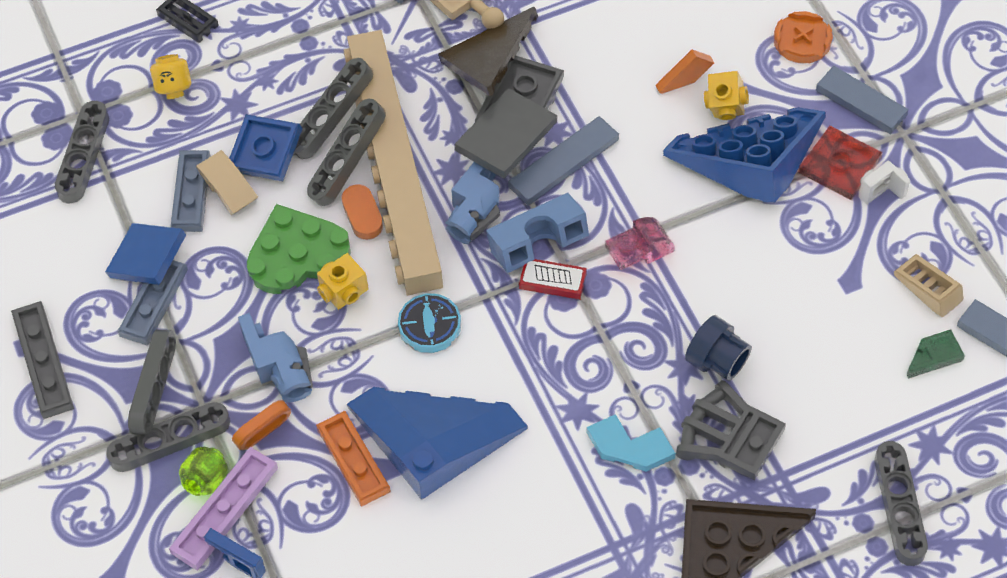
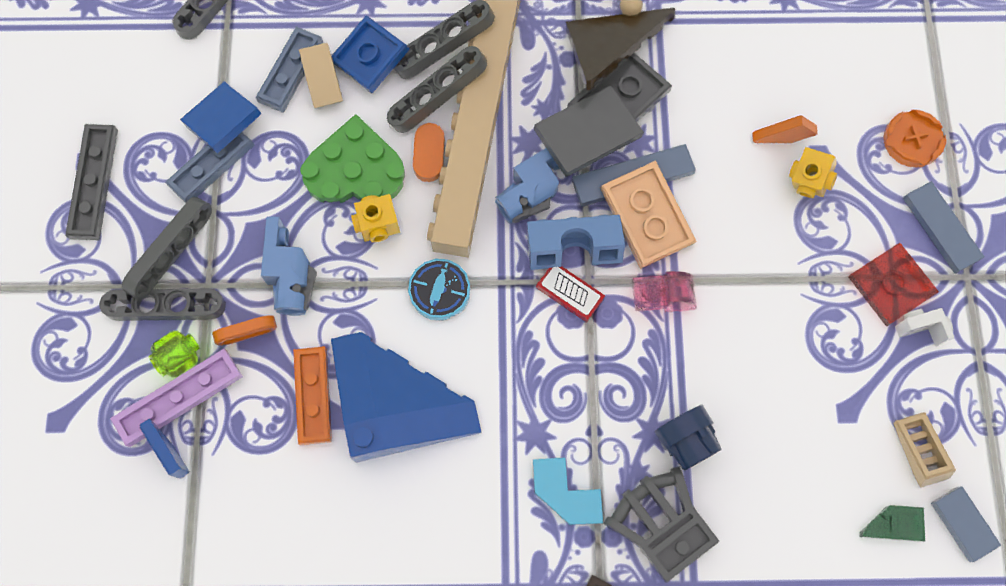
camera: 20 degrees right, 15 degrees up
blue slope [663,107,826,203] -> none
none -> light nougat tile [600,161,697,269]

